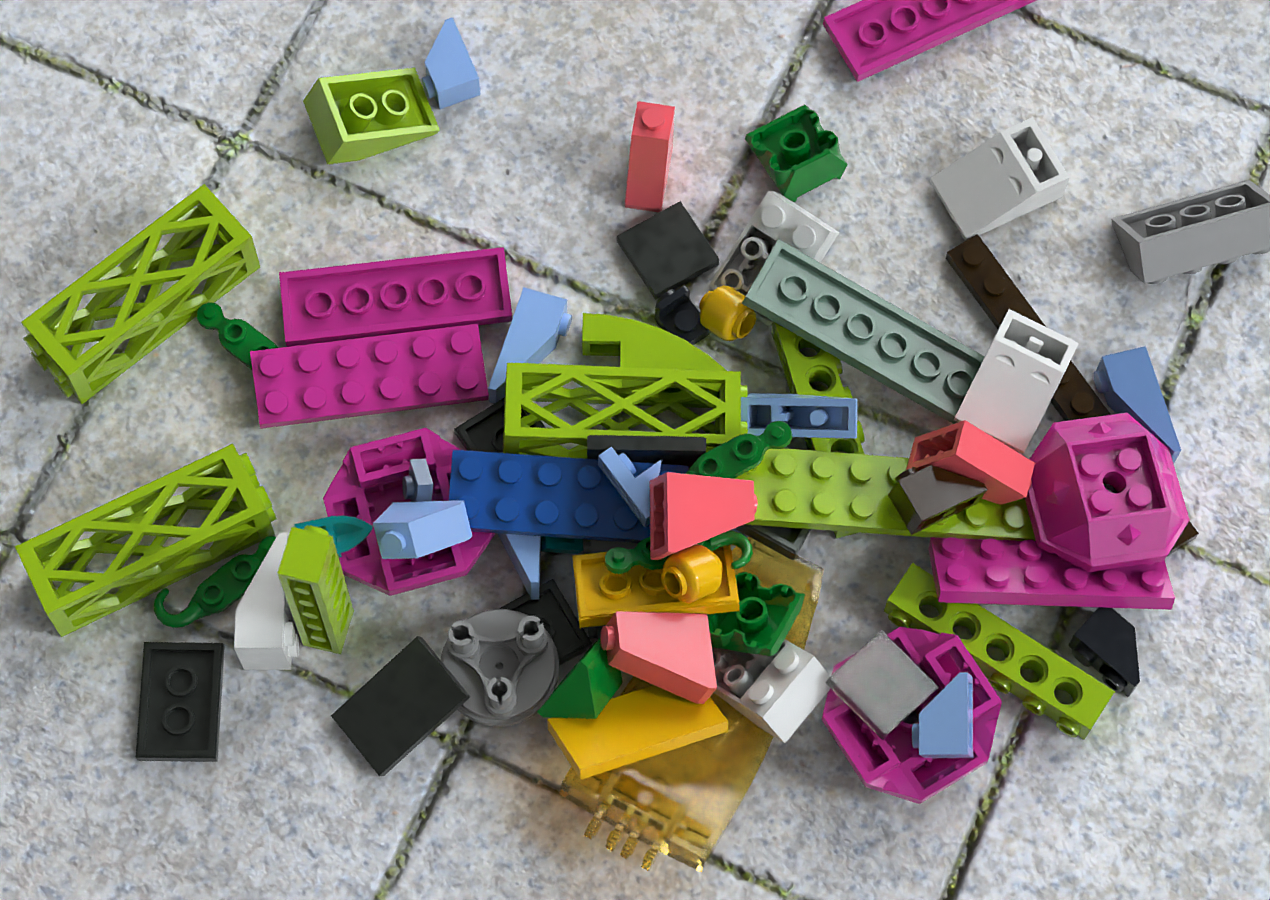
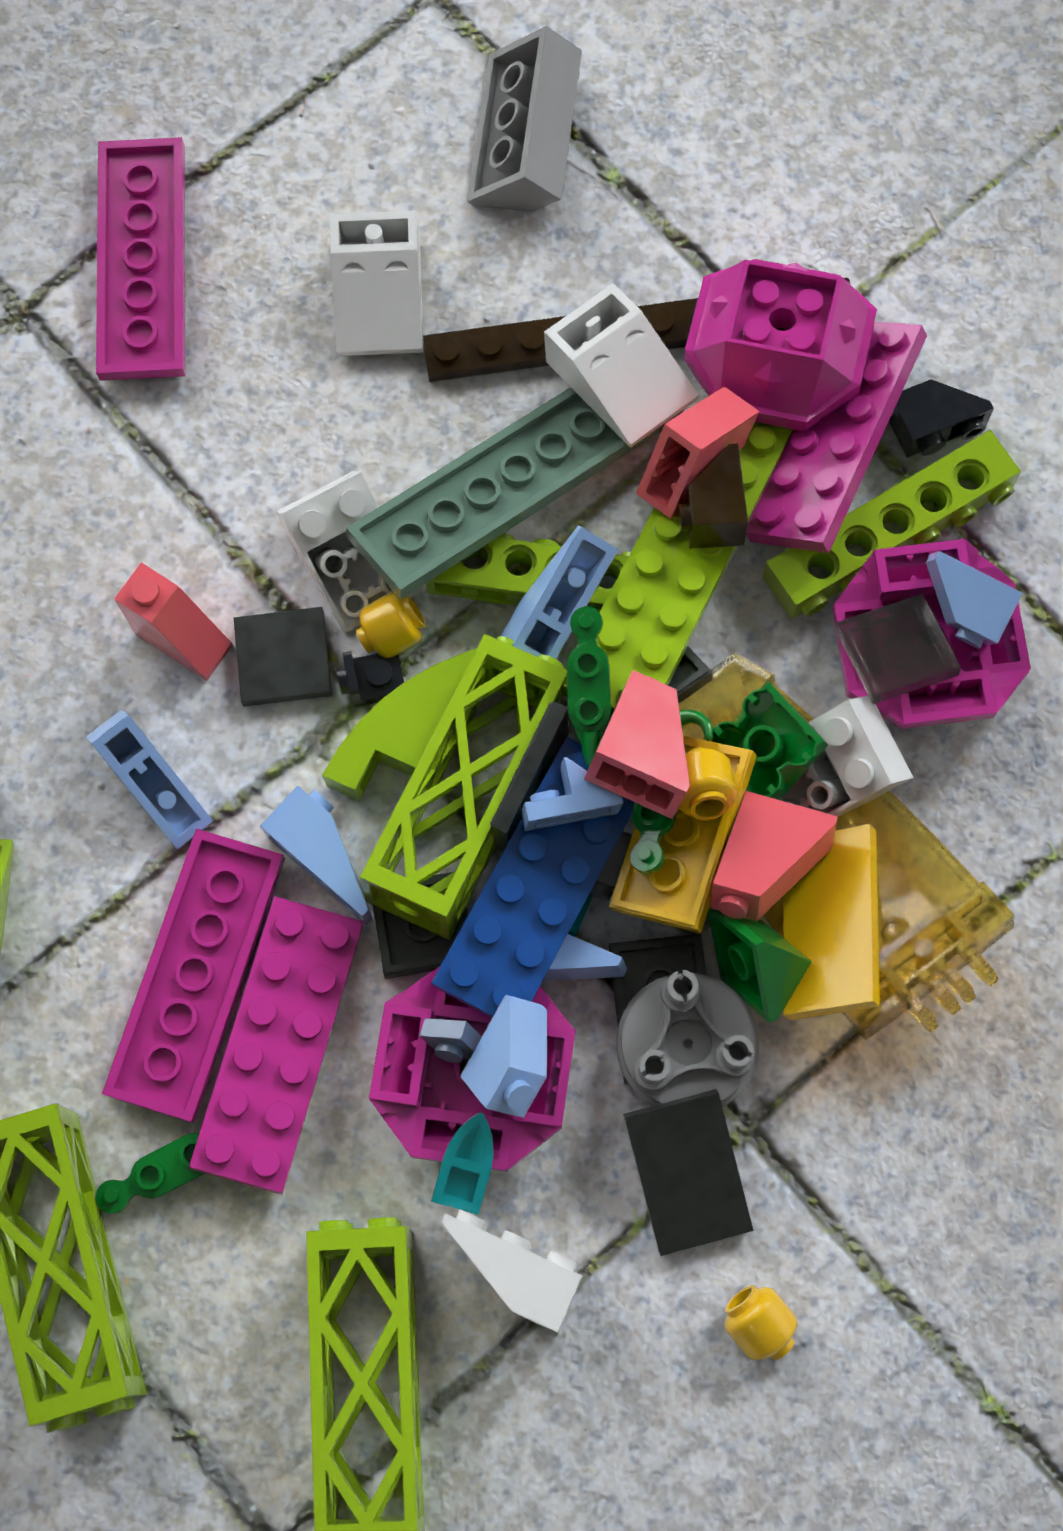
camera: 60 degrees left, 5 degrees up
pearl dark grey tile [136,642,225,762] -> none
green piece [154,536,276,628] -> none
lime brick [277,525,354,655] -> none
green slope [745,105,848,203] -> none
medium blue slope [1094,346,1181,464] -> none
none -> light blue slope [86,709,213,849]
none -> yellow head [724,1285,798,1361]

